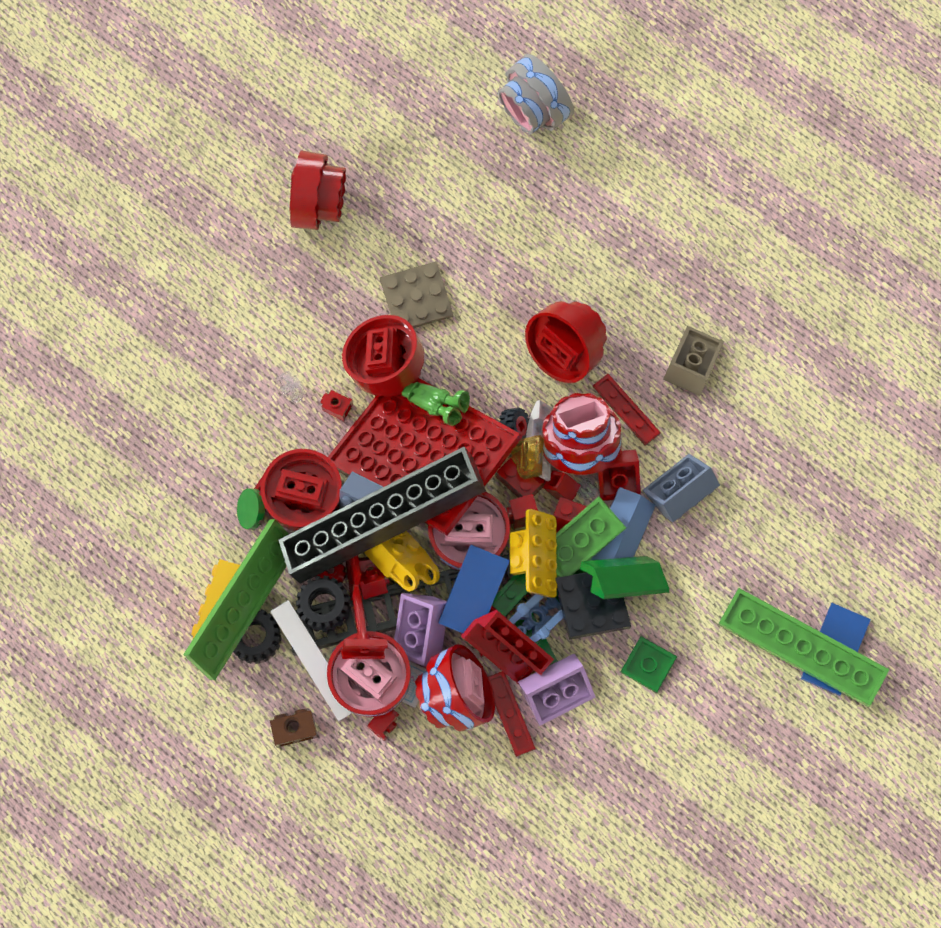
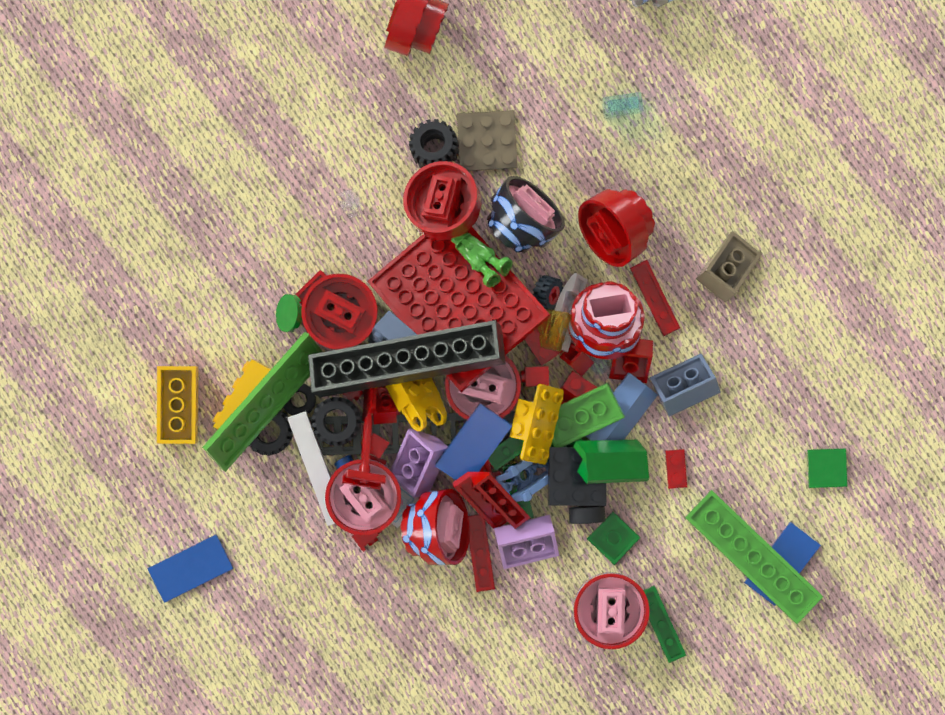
camera: 10 degrees right, 15 degrees up
reddish brown brick [269,708,318,748] -> none
red brick [320,390,353,421] -> none
none -> blue tile [147,534,233,603]
none -> yellow brick [157,366,199,444]
none -> black tyre [283,383,316,416]
none -> red tile [370,432,390,459]
none -> black tyre [409,119,459,168]
none -> piece [487,176,565,253]
none -> black tyre [569,506,606,524]
none -> bright pink piece [573,572,650,649]
none -> clear light blue brick [601,92,644,119]
none -> green plate [643,585,687,663]
none -> red plate [665,449,687,489]
none -> green tile [807,448,848,488]

